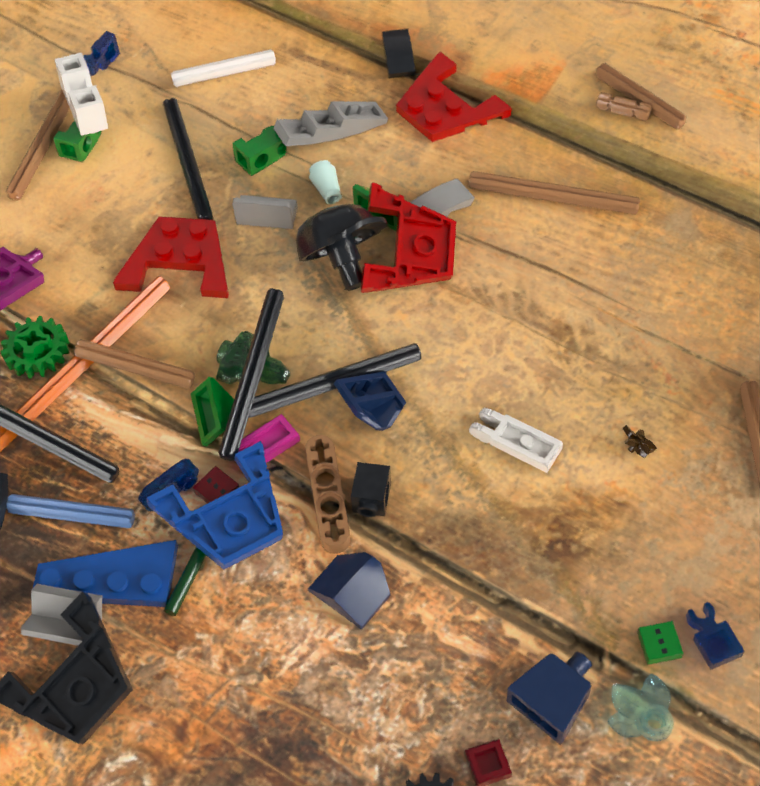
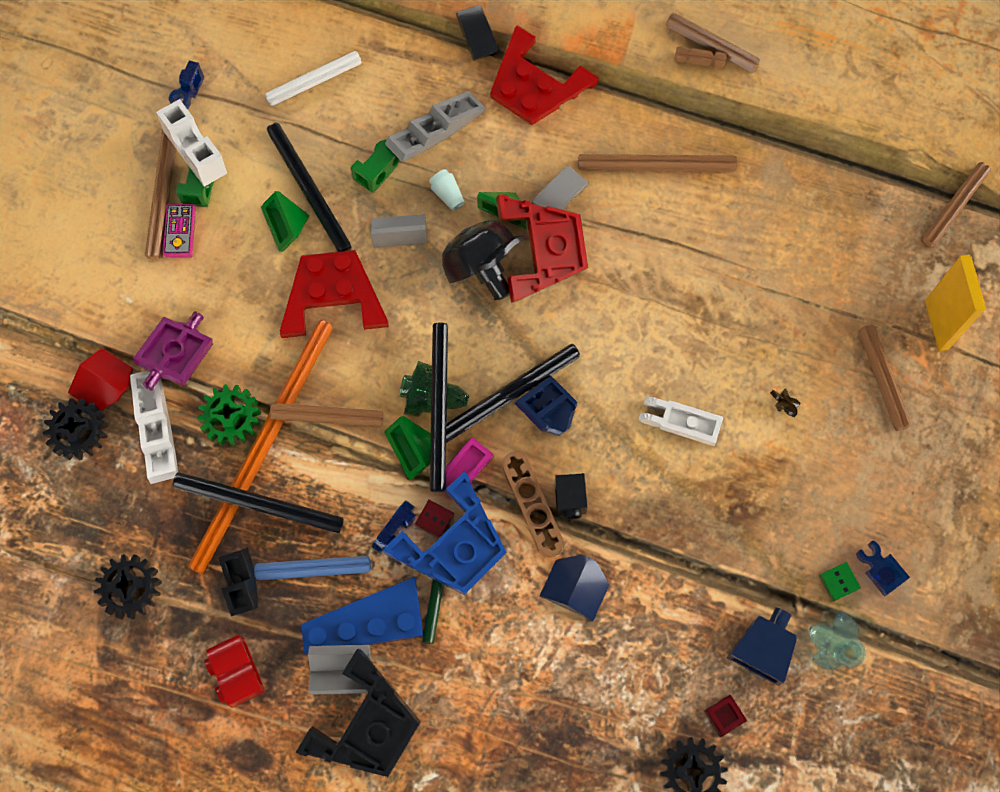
camera: 15 degrees left, 15 degrees up
none -> tile [163,204,196,258]
none -> green slope [260,191,309,252]

